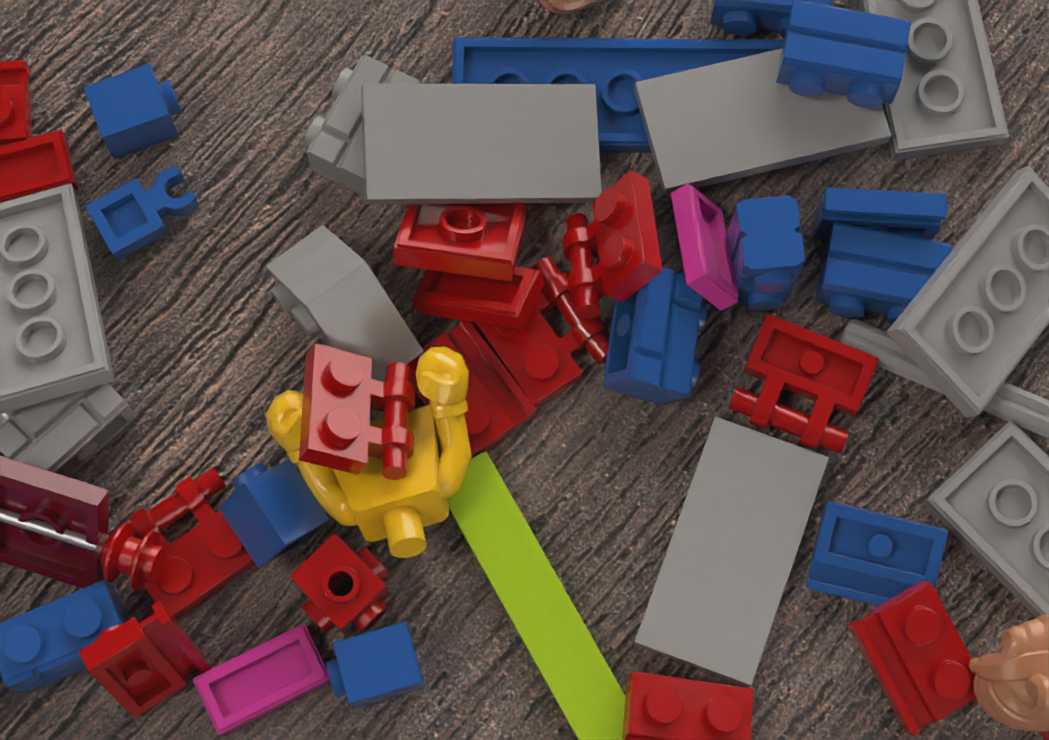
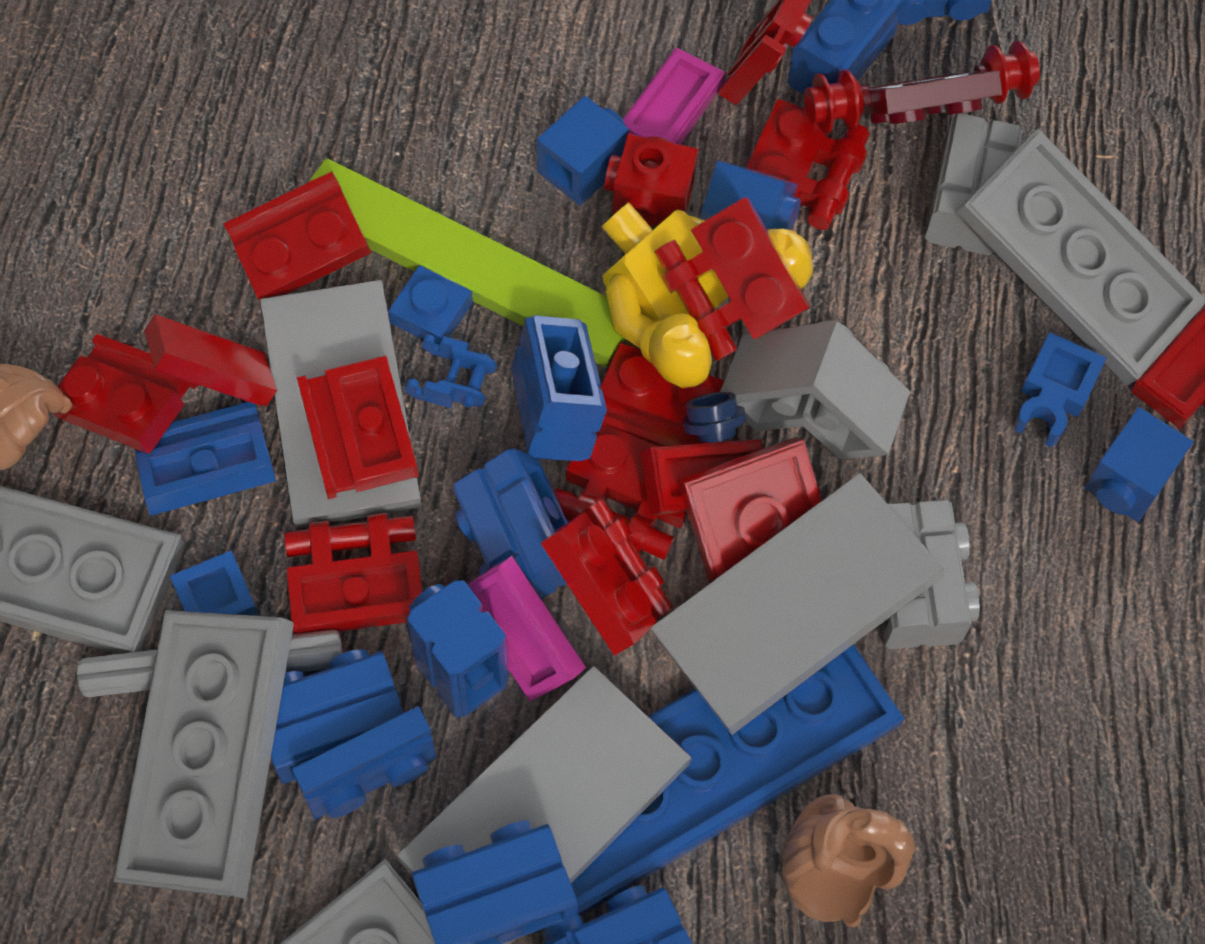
camera: 145 degrees right, 10 degrees down
none -> red tile [144,314,277,406]
none -> blue plate [170,550,259,616]
none -> red plate [297,355,419,500]
none -> blue plate [388,265,473,344]
none -> blue piece [405,334,497,408]
none -> blue brick [511,315,607,461]
none -> dark blue plate [682,392,747,443]

